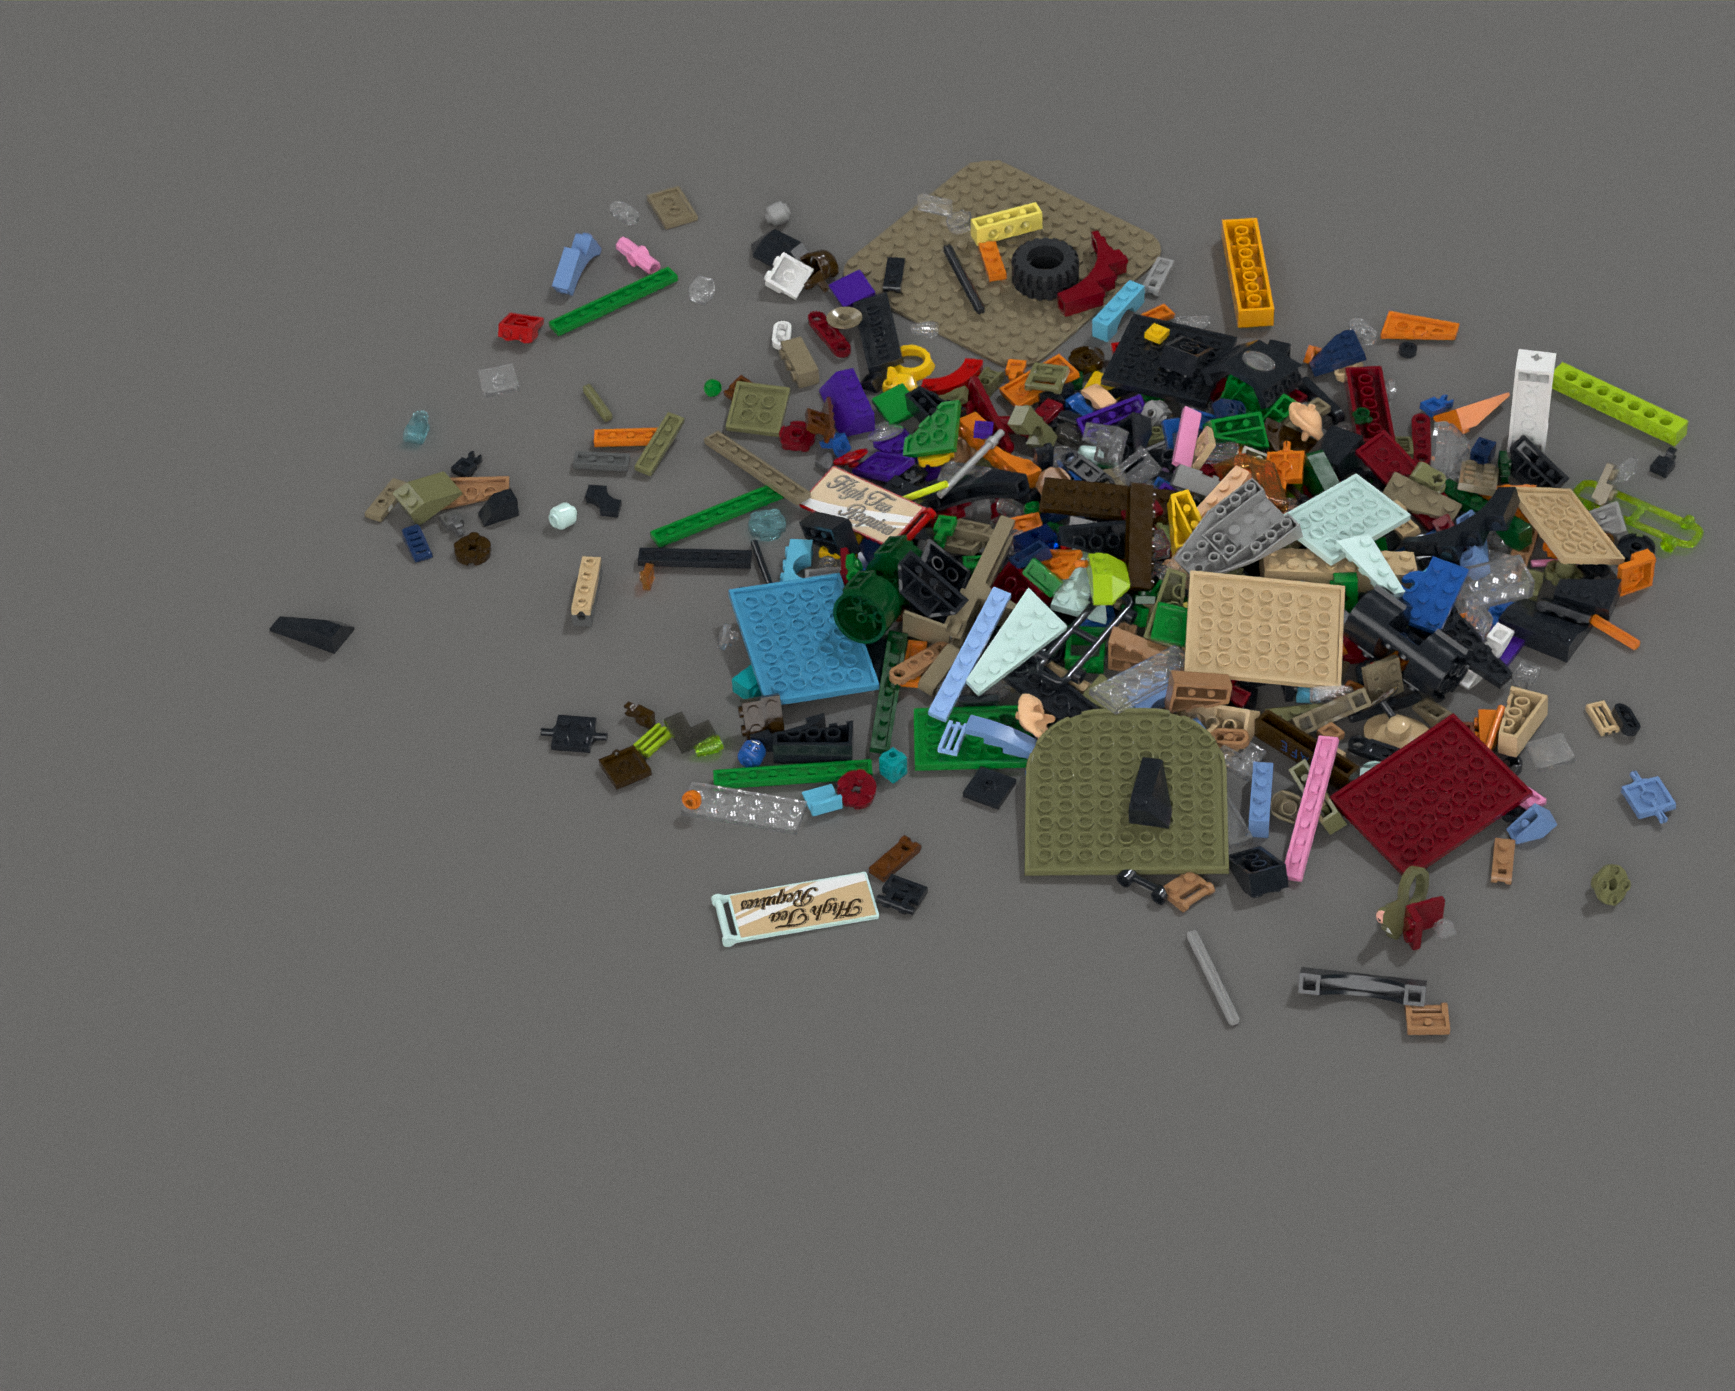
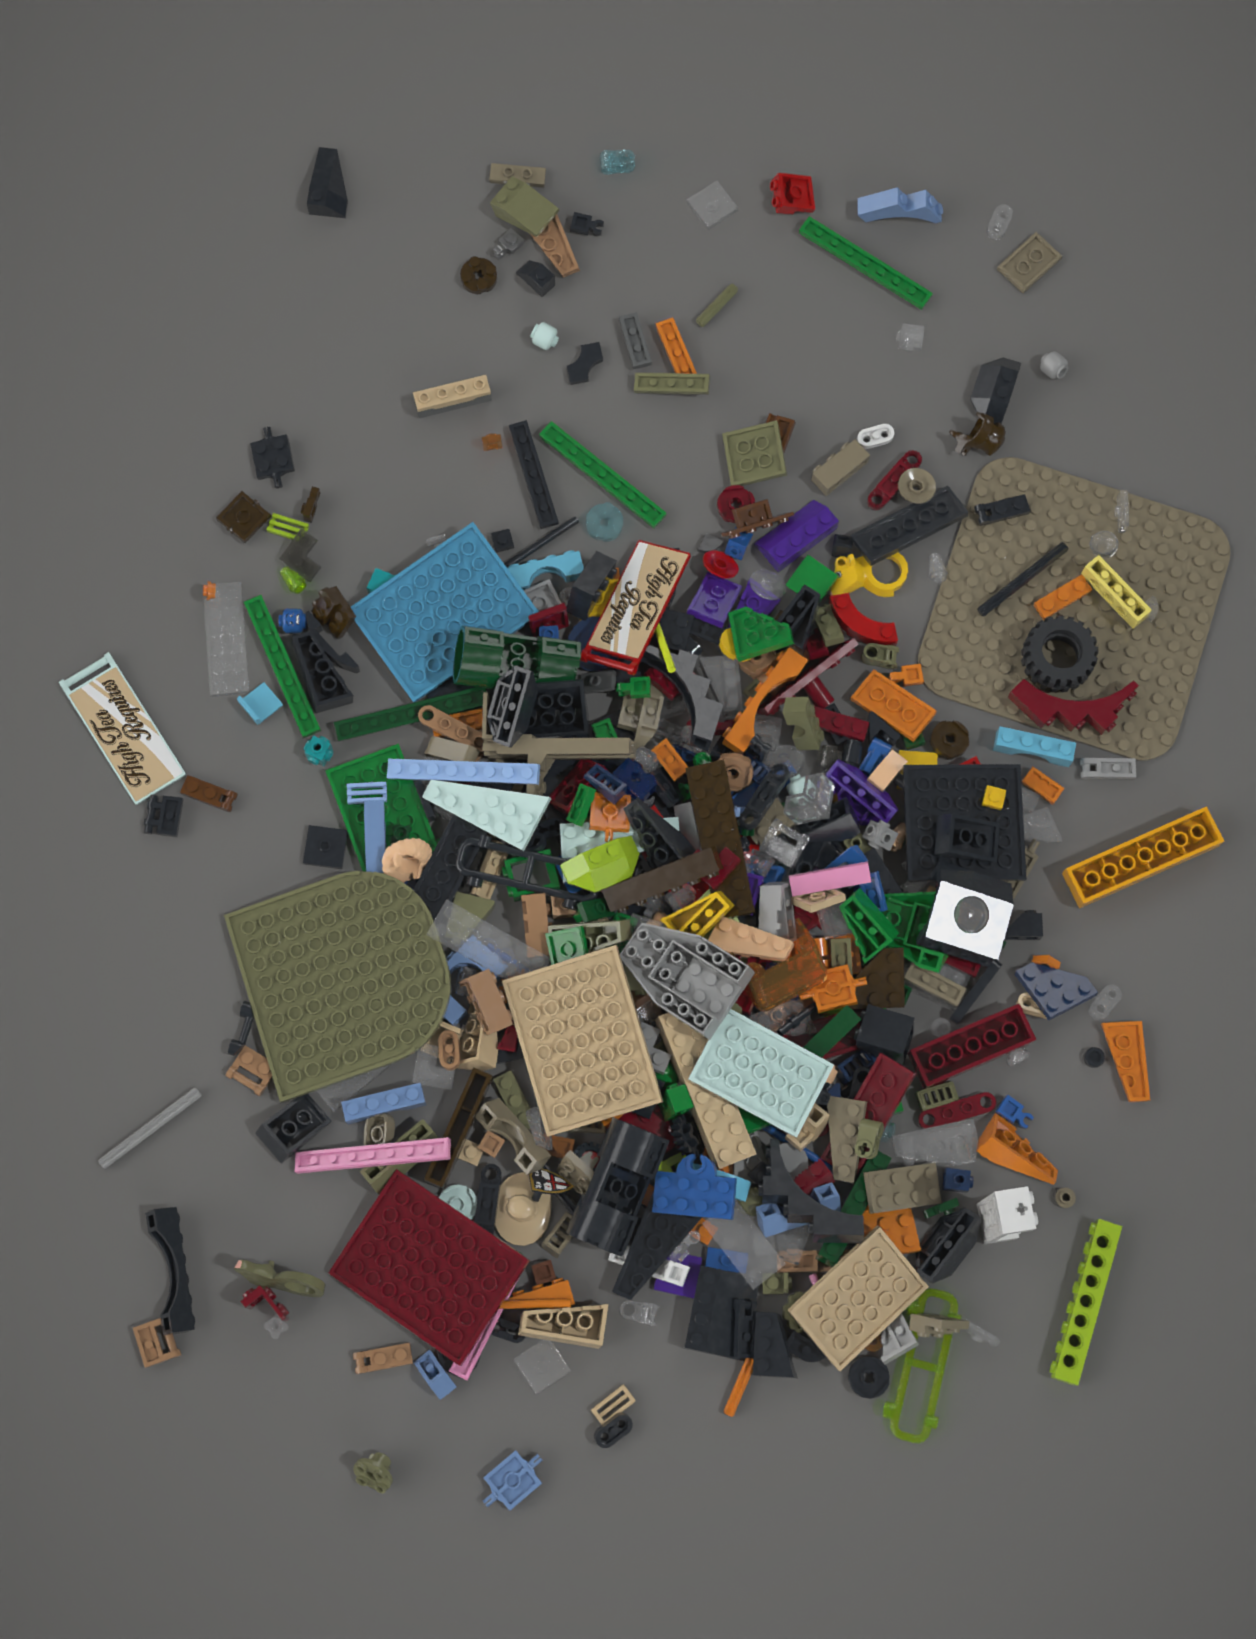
camera: 65 degrees right, 30 degrees up
dark blue slope [402,524,433,563] -> none
bright pink piece [616,236,660,274] -> none
green plate [704,379,722,397] -> none
dark tan tile [704,431,811,506] -> none
white plate [764,252,814,300] -> none
dark purple tile [829,269,876,307] -> none
dark red plate [837,769,877,810] -> none
green plate [846,553,863,582] -> none
light grey bar [937,429,1005,498] -> none
dark purple plate [973,421,994,439] -> none
olive plate [1025,362,1070,395] -> none
black wedge [1129,757,1172,829] -> none
dark blue plate [1212,398,1246,419] -> none
light nougat piece [1289,402,1324,441] -> none
light aqua wing [1334,533,1405,597] -> none
dark green plate [1352,407,1372,425] -> none
orange plate [1617,549,1656,597] -> none
black plate [1649,446,1677,478] -> none

